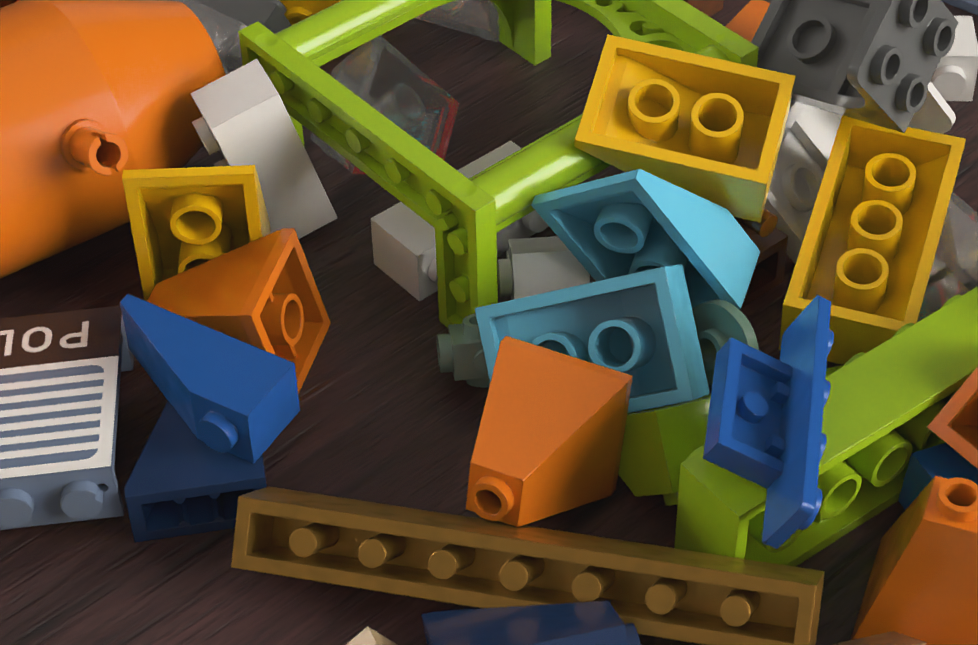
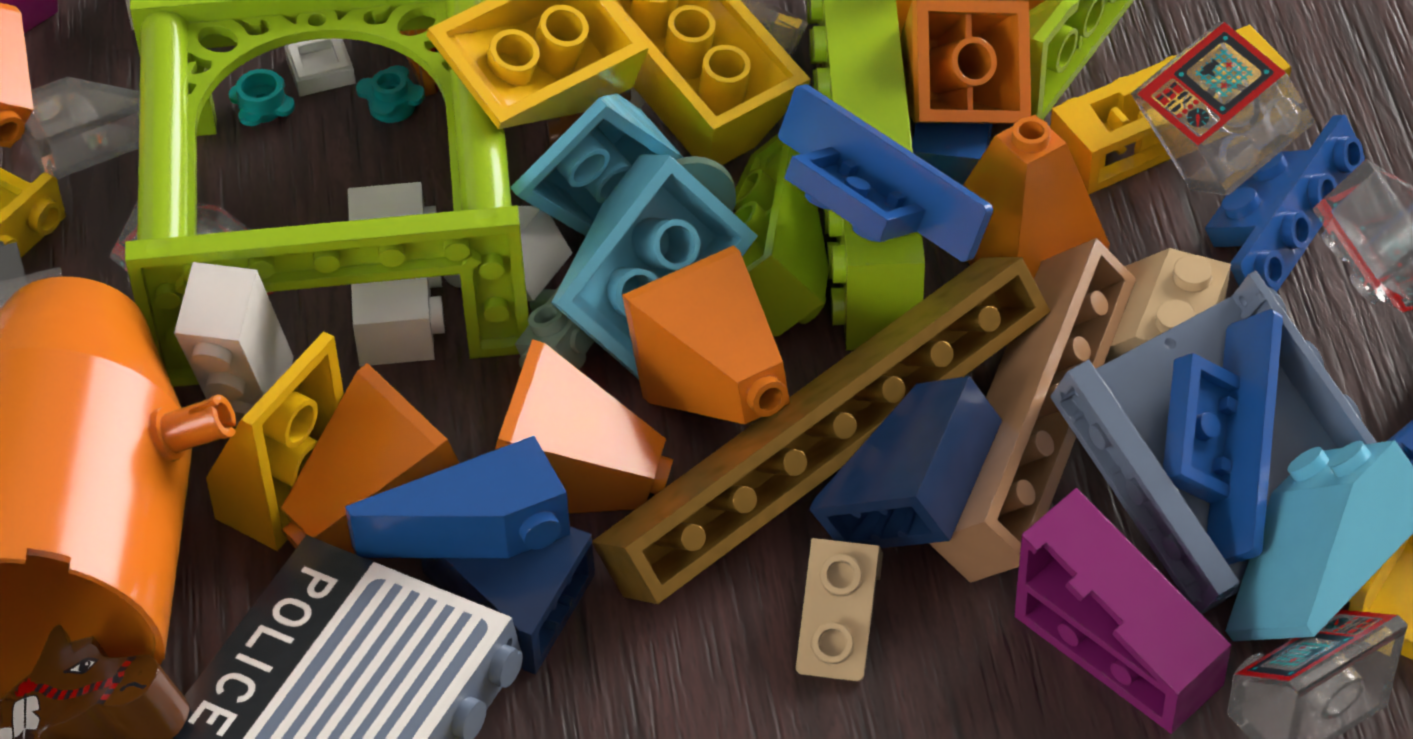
camera: 55 degrees left, 5 degrees up
none -> teal plate [228,69,295,126]
none -> slope [495,339,673,513]

